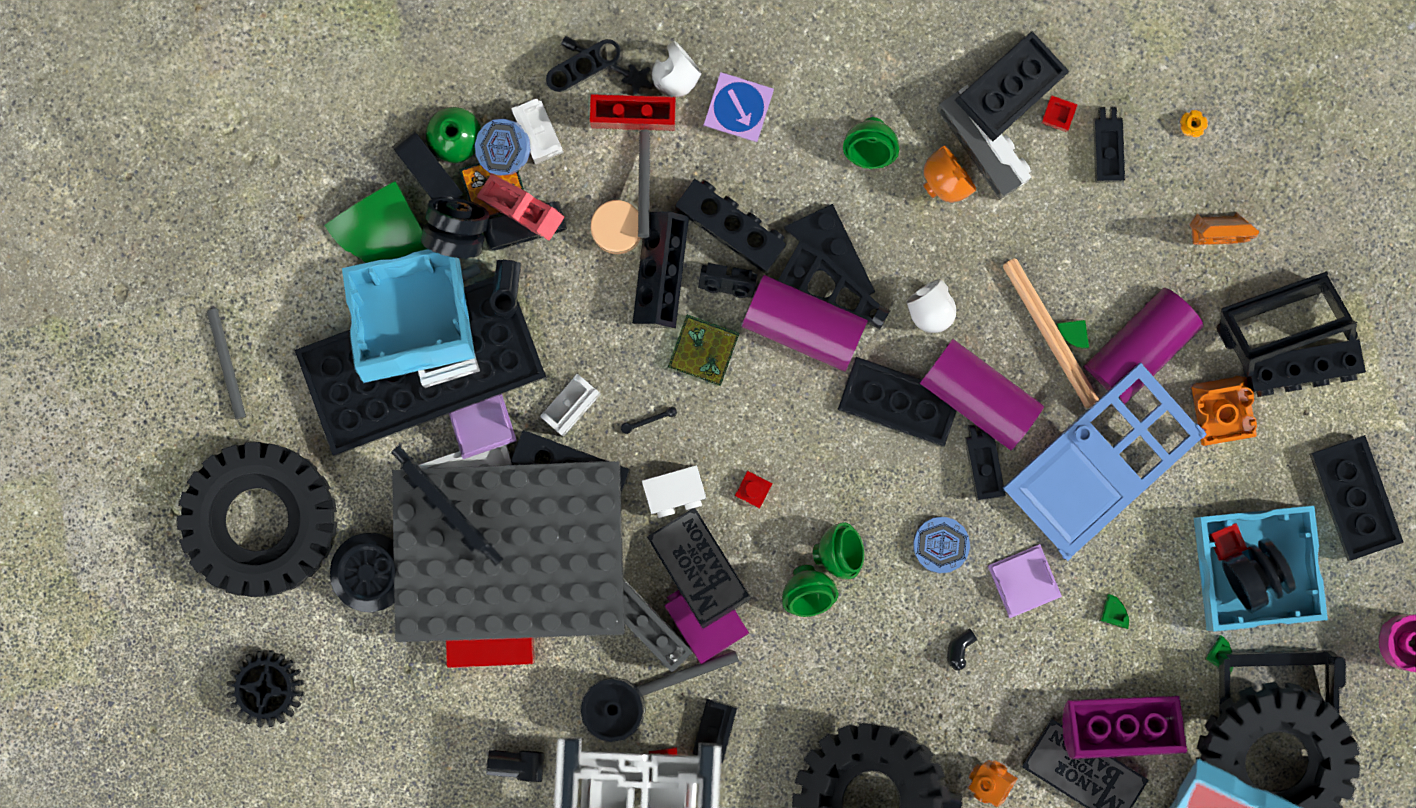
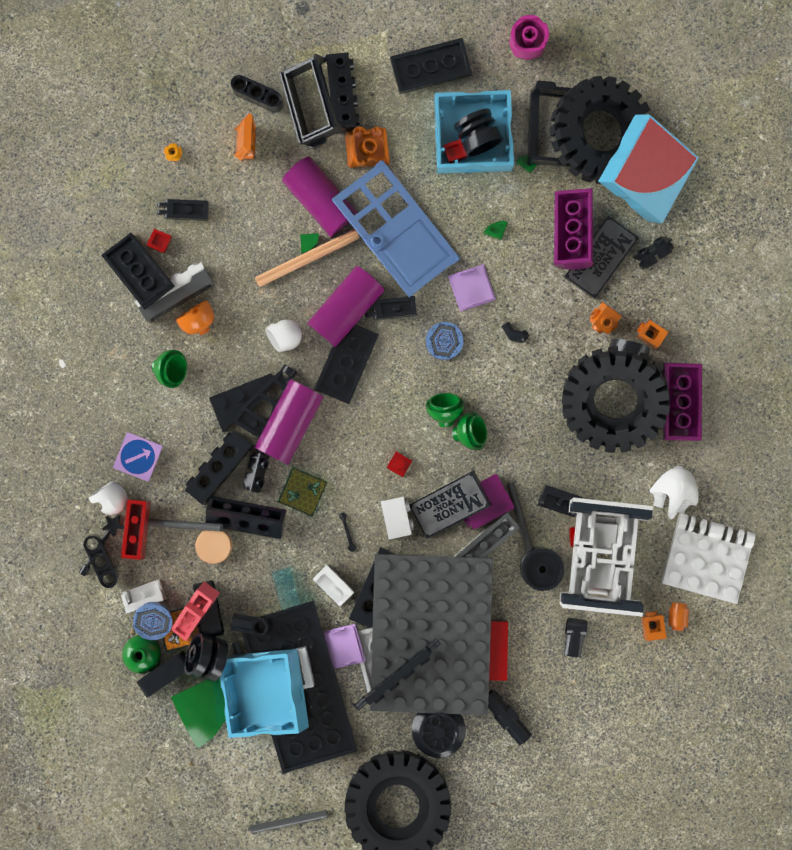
camera: 85 degrees left, 0 degrees up
black gear [227,650,305,727] -> none
none -> black beam [230,75,283,113]
none -> clear light blue slope [272,567,301,610]
none -> black piece [488,689,532,746]

